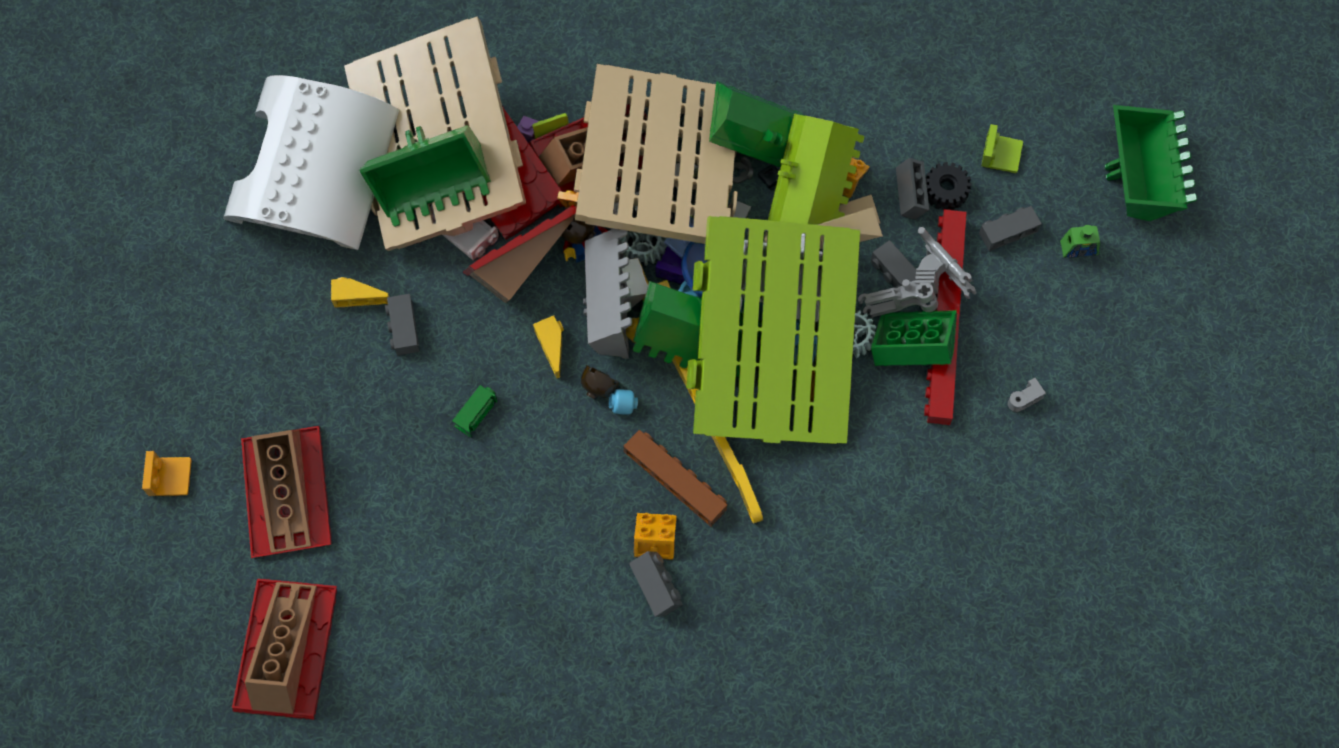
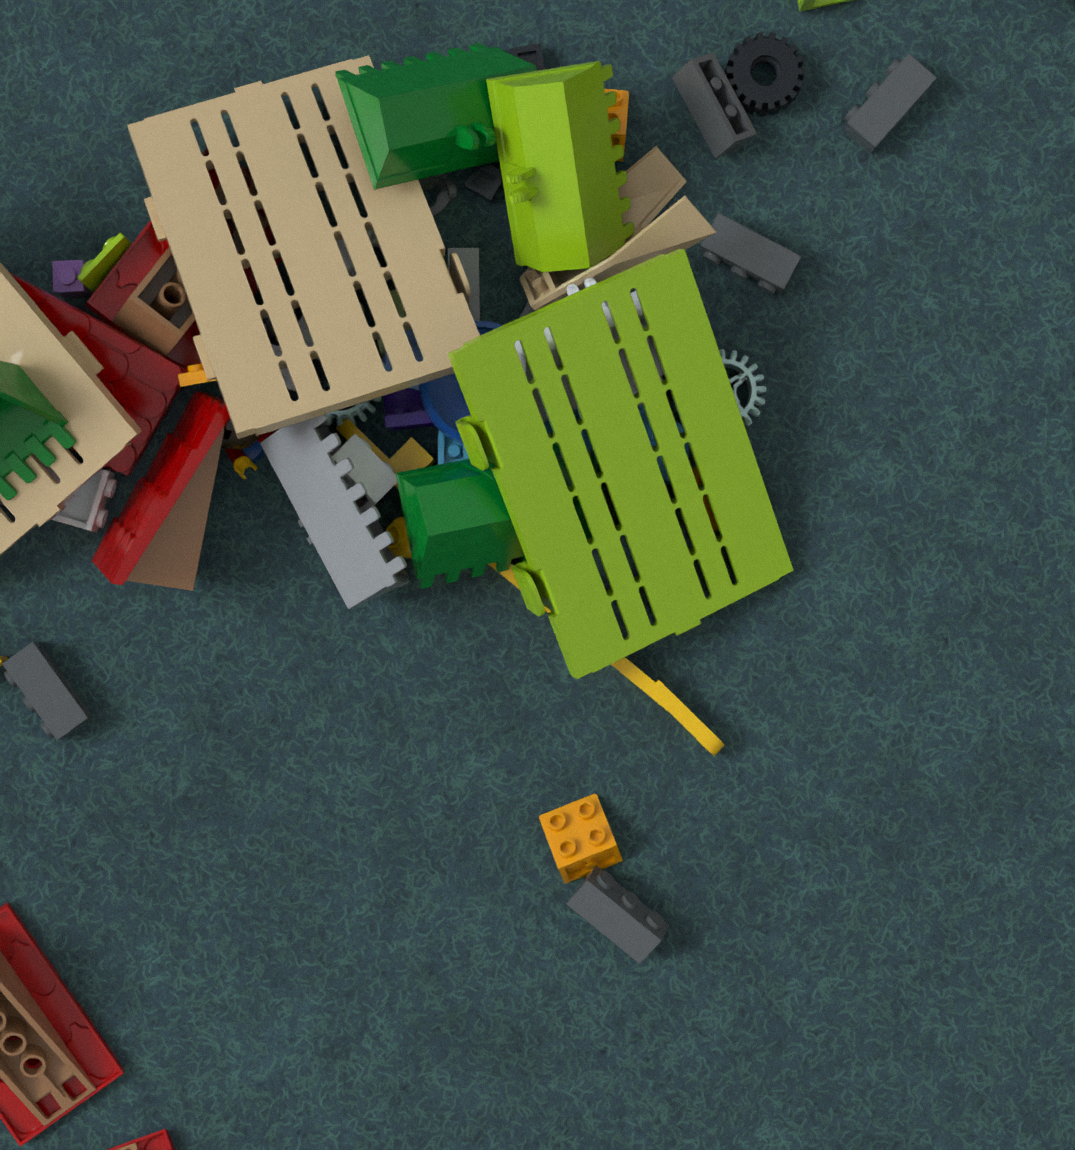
camera: 25 degrees left, 20 degrees up
green window [452,385,497,439] -> none
yellow slope [533,315,564,378] -> none
dark brown cylinder [581,365,620,400] -> none
medium azure head [609,389,638,415] -> none
dark orange brick [623,430,727,527] -> none
light grey piece [858,227,976,318] -> none
green slope [871,310,957,366] -> none
red brick [924,210,966,425] -> none
light grey leg [1008,378,1046,412] -> none
bright green torso [1060,225,1100,258] -> none

